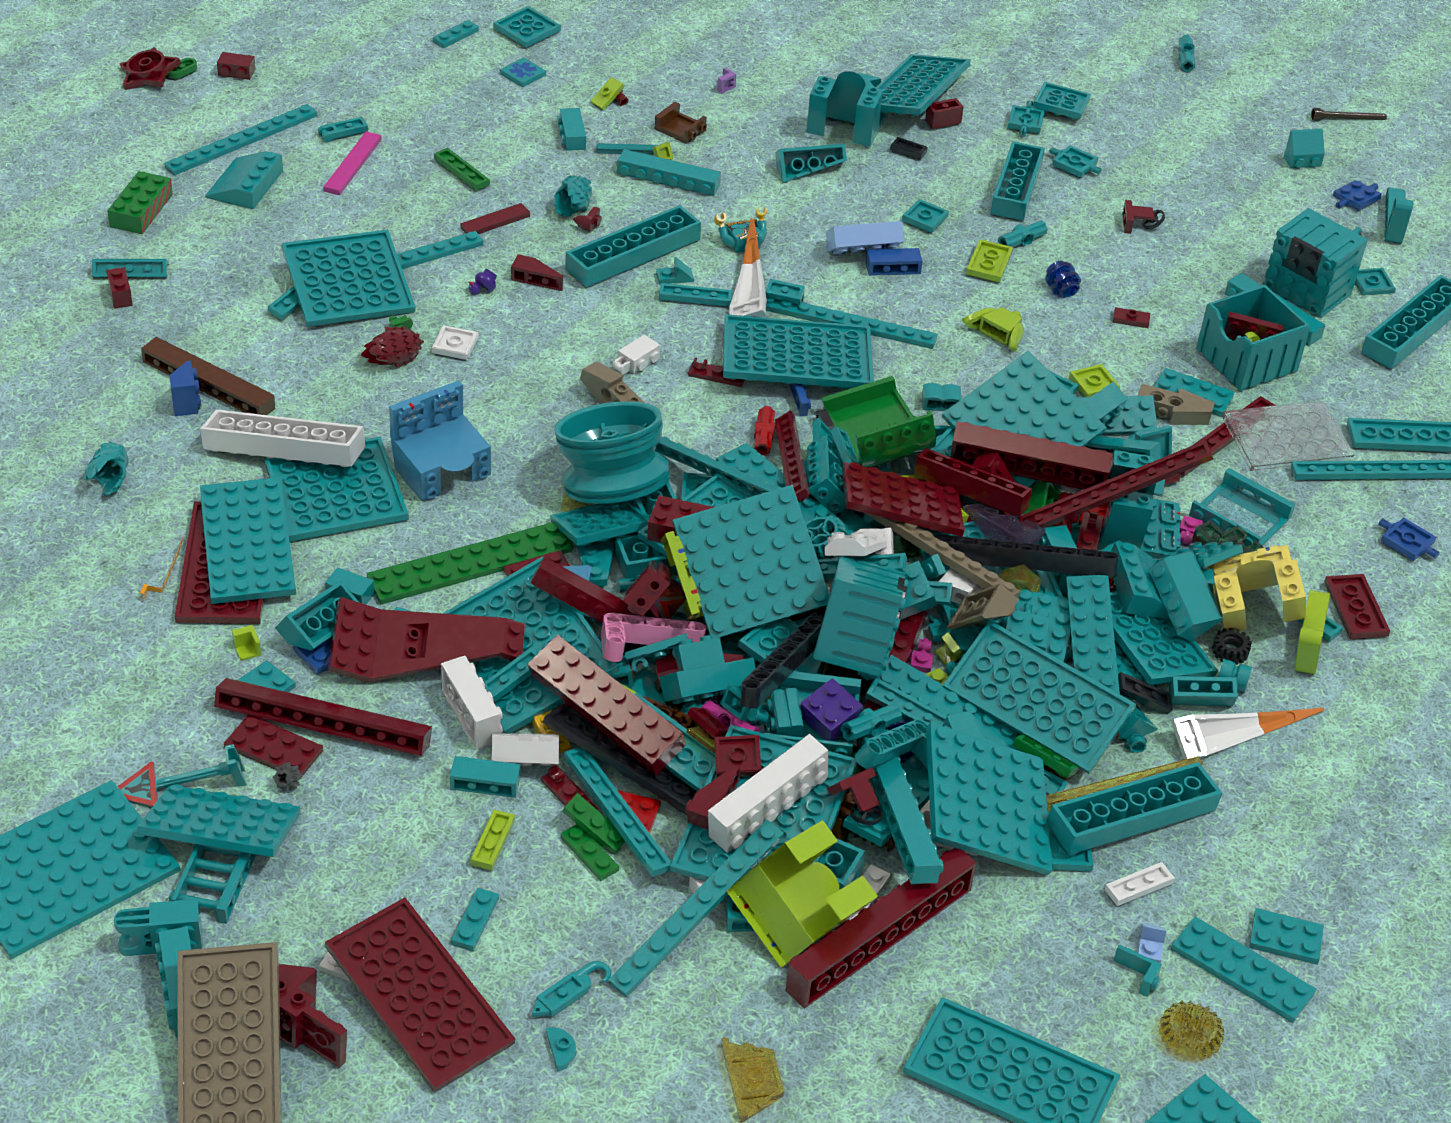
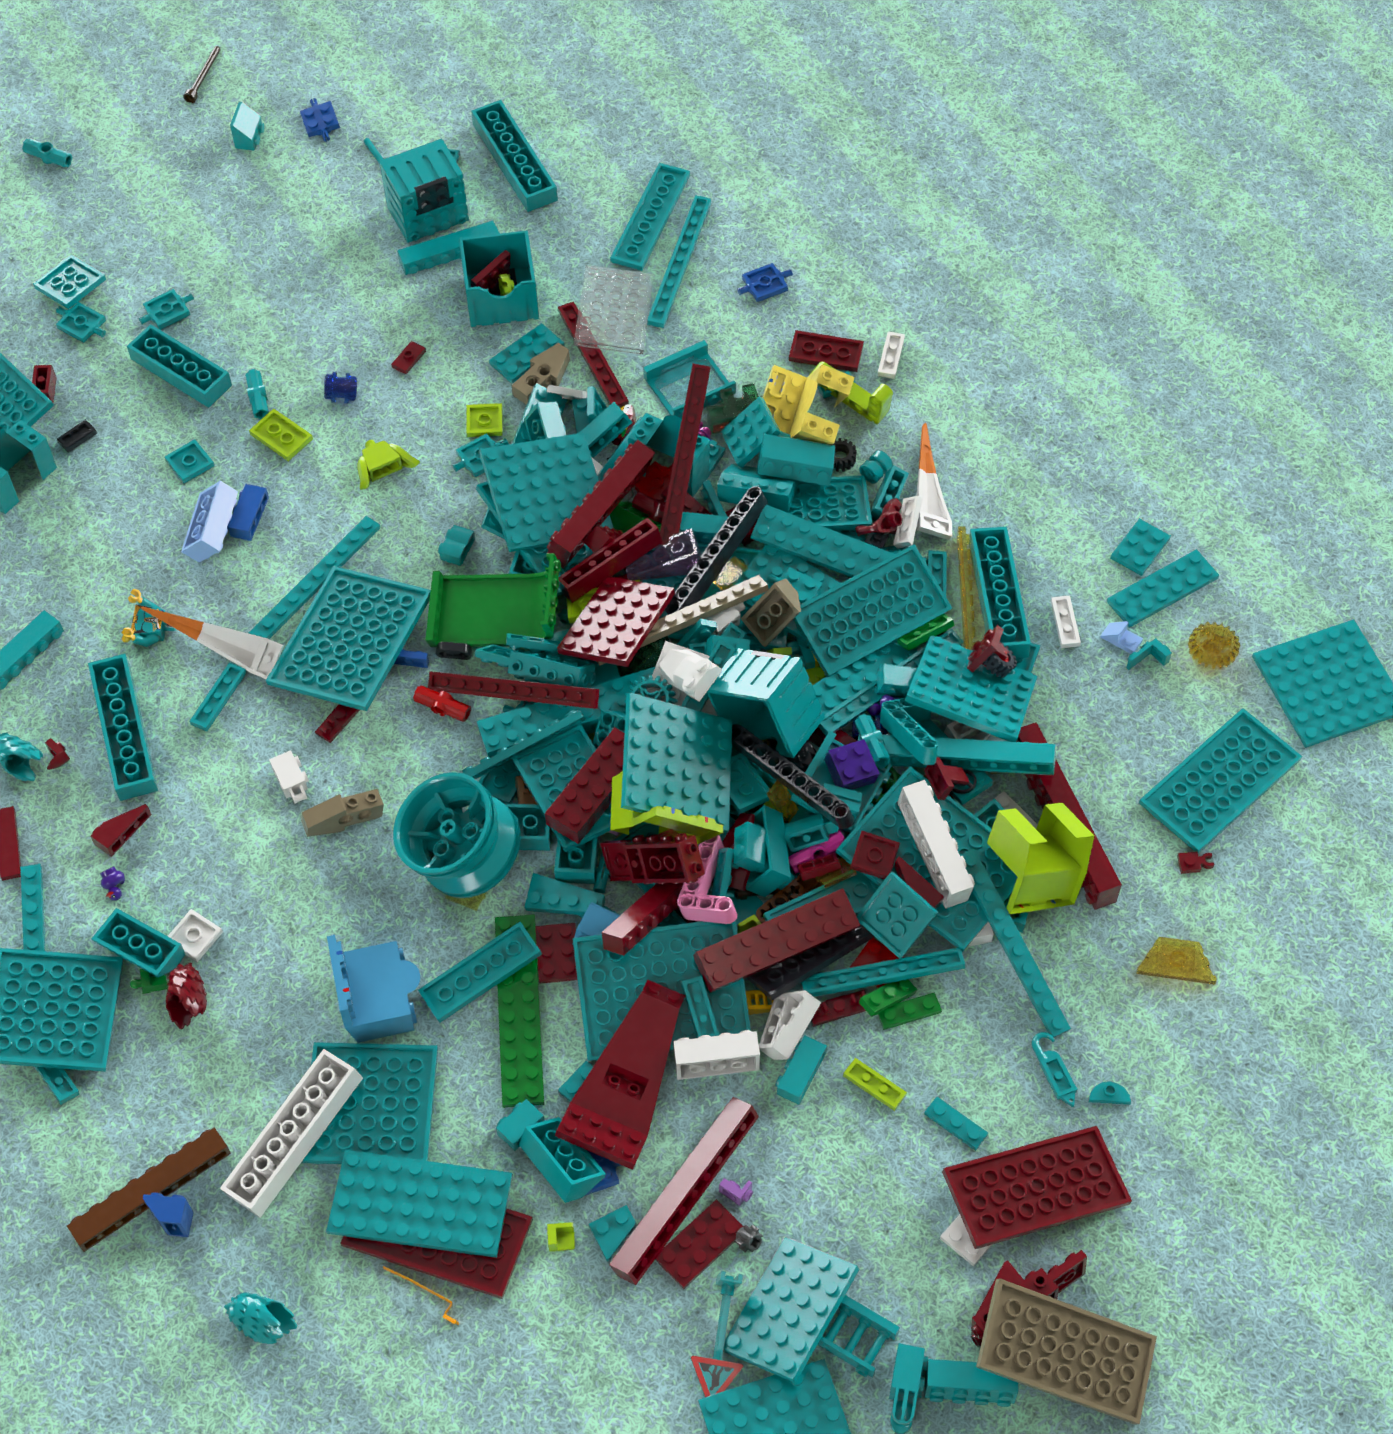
camera: 65 degrees left, 15 degrees up
teal plate [550,501,650,547] -> none
teal slope [656,257,694,284] -> none
teal panel [765,279,805,304] -> none
teal wedge [775,143,847,183] -> none
dark red piece [1122,200,1165,234] -> none
teal beam [1384,187,1414,244] -> none
none -> teal slope [91,908,185,977]
none -> teal plate [418,922,542,1023]
none -> white plate [547,385,587,400]
none -> medium lavender bracket [719,1178,753,1206]
none -> dark red animal [855,498,902,536]
none -> teal plate [856,872,939,959]
none -> white plate [878,332,905,379]
none -> white plate [893,495,922,549]
none -> teal plate [927,550,947,596]
none -> dark red plate [967,625,1017,678]
none -> dark red plate [1177,851,1215,874]

